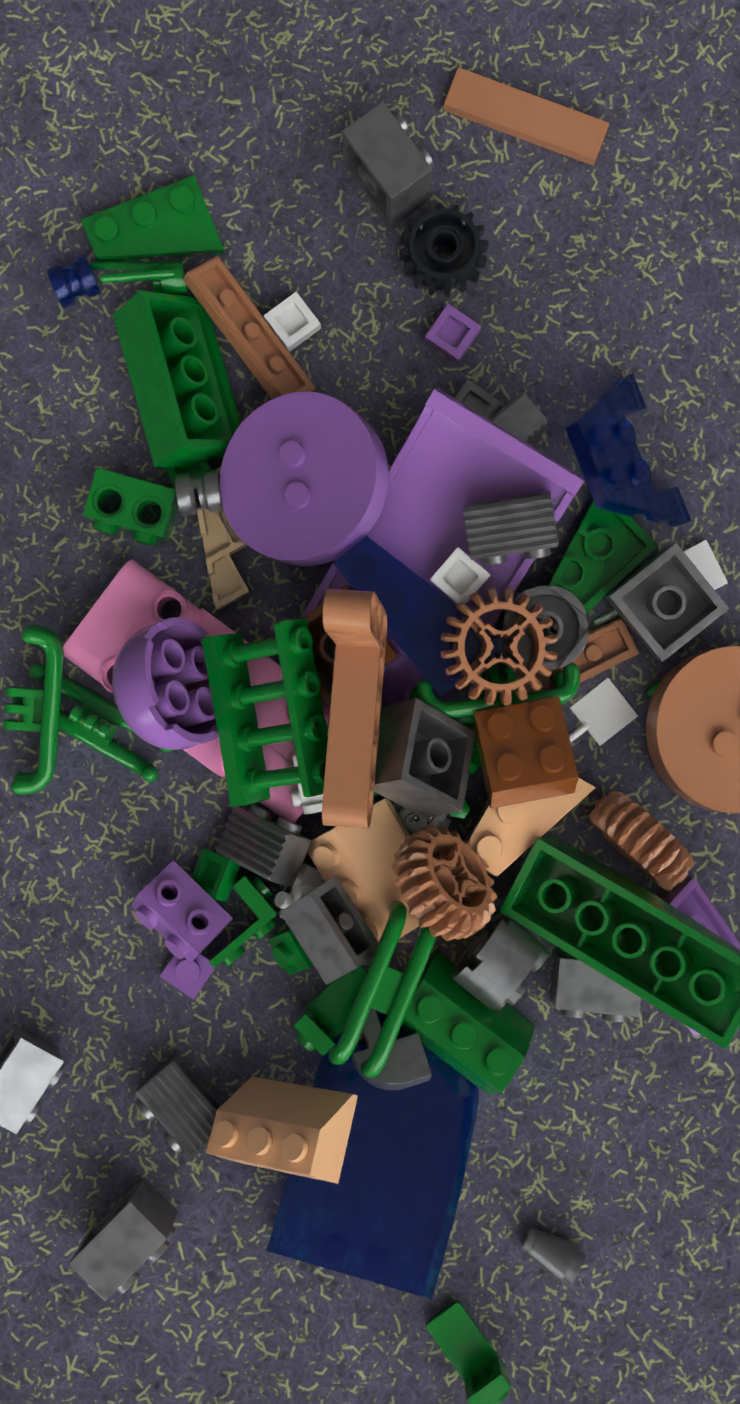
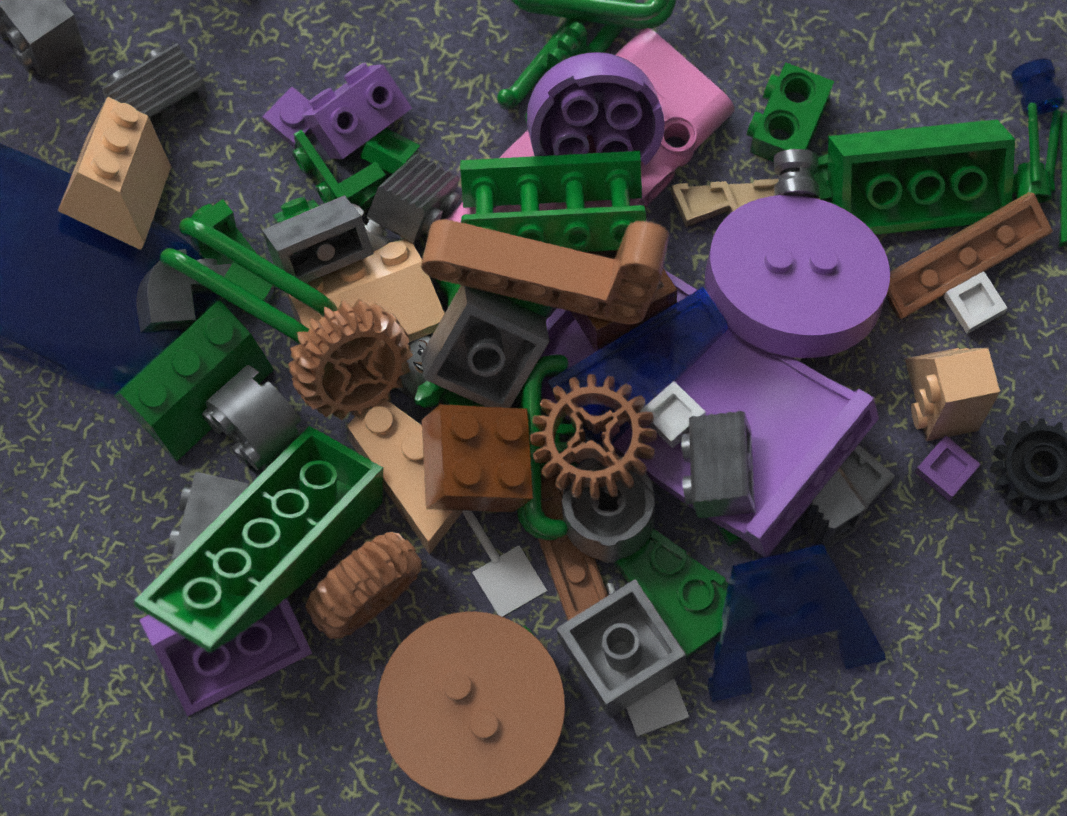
camera: 90 degrees right, 15 degrees down
none -> light nougat wedge [905,348,1000,441]

